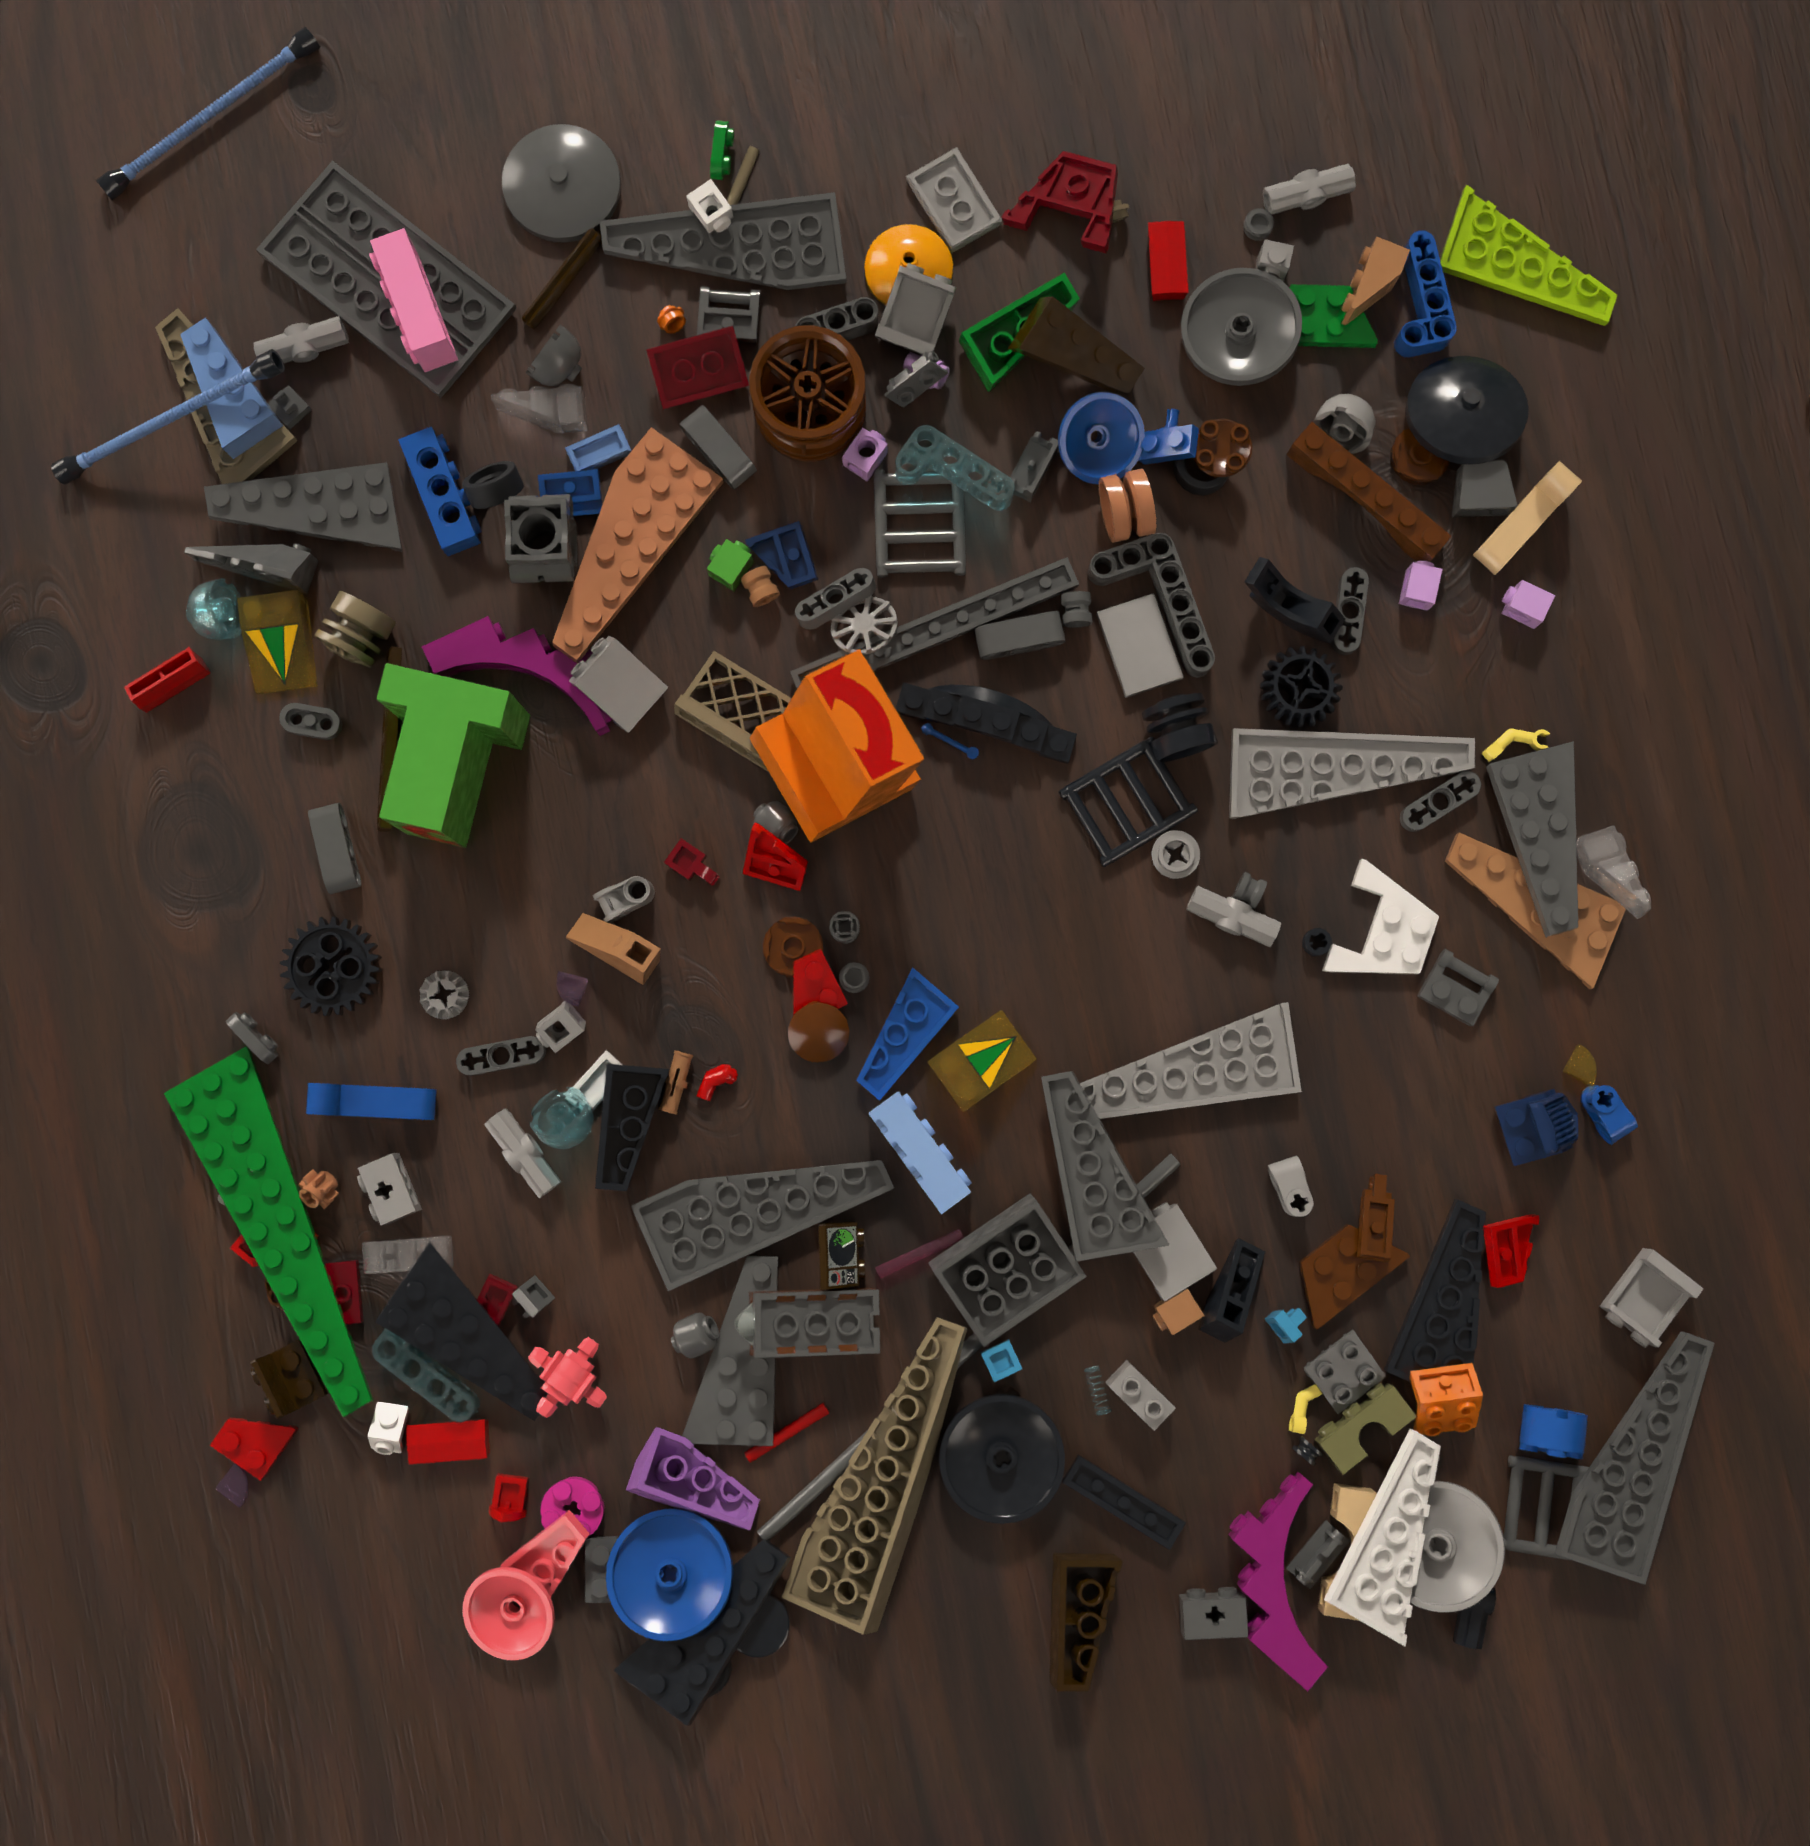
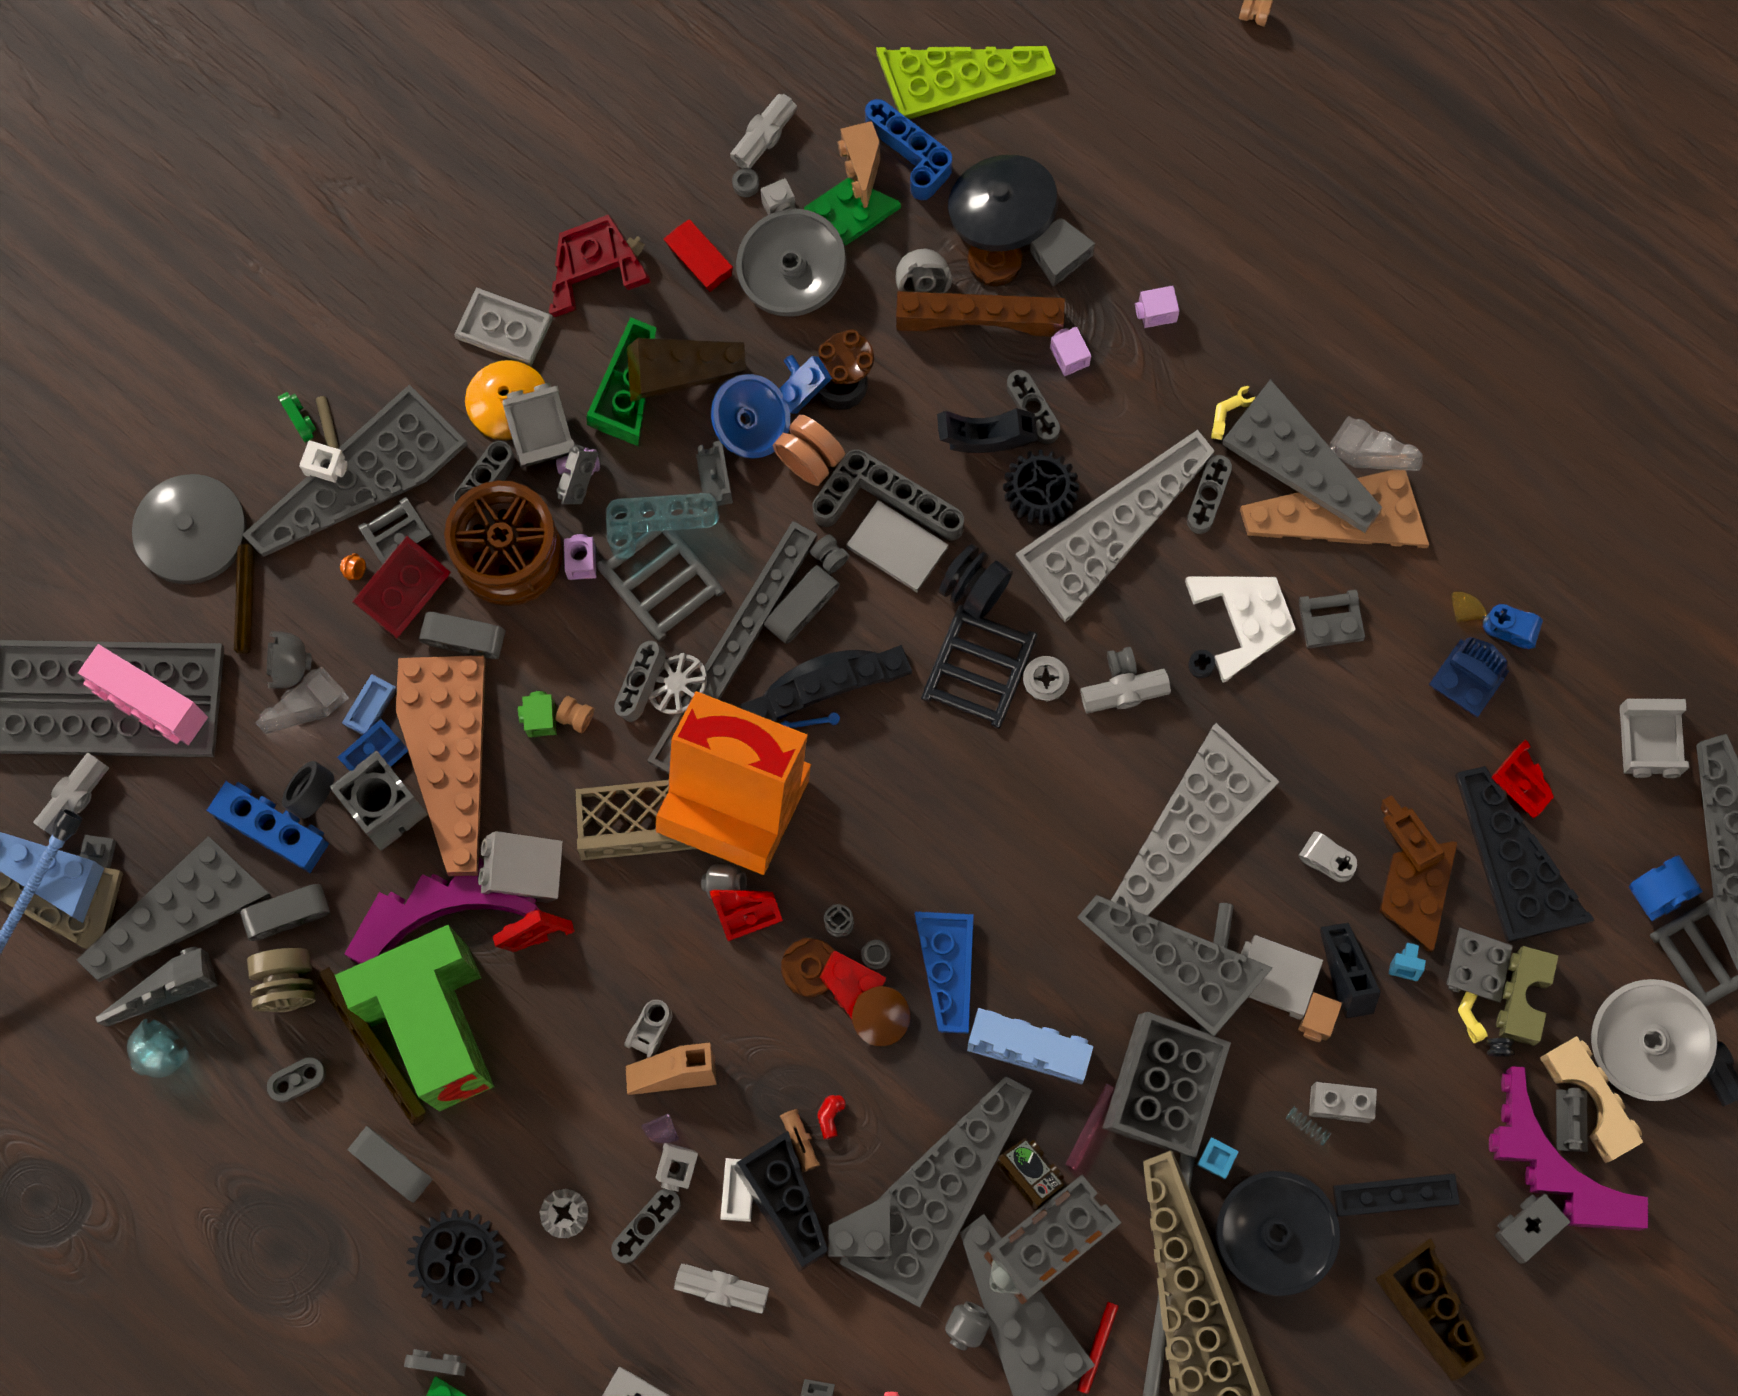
camera: 30 degrees left, 10 degrees down
red piece [124,647,211,713] -> none
clear yellow slope [237,590,318,694] -> none
blue beam [306,1083,437,1120] -> none
clear light blue cylinder [530,1087,594,1150] -> none
dark red plate [664,838,720,887] -> none
dark blue wing [745,521,818,589] -> none
clear yellow slope [927,1010,1037,1112] -> none
white wing [1324,1429,1441,1647] -> none
orange bracket [1410,1363,1483,1436] -> none
tan beam [1473,461,1582,575] -> none
none -> dark grey beam [240,884,330,941]
none -> red wing [492,910,575,952]
none -> dark grey wing [828,1197,890,1257]

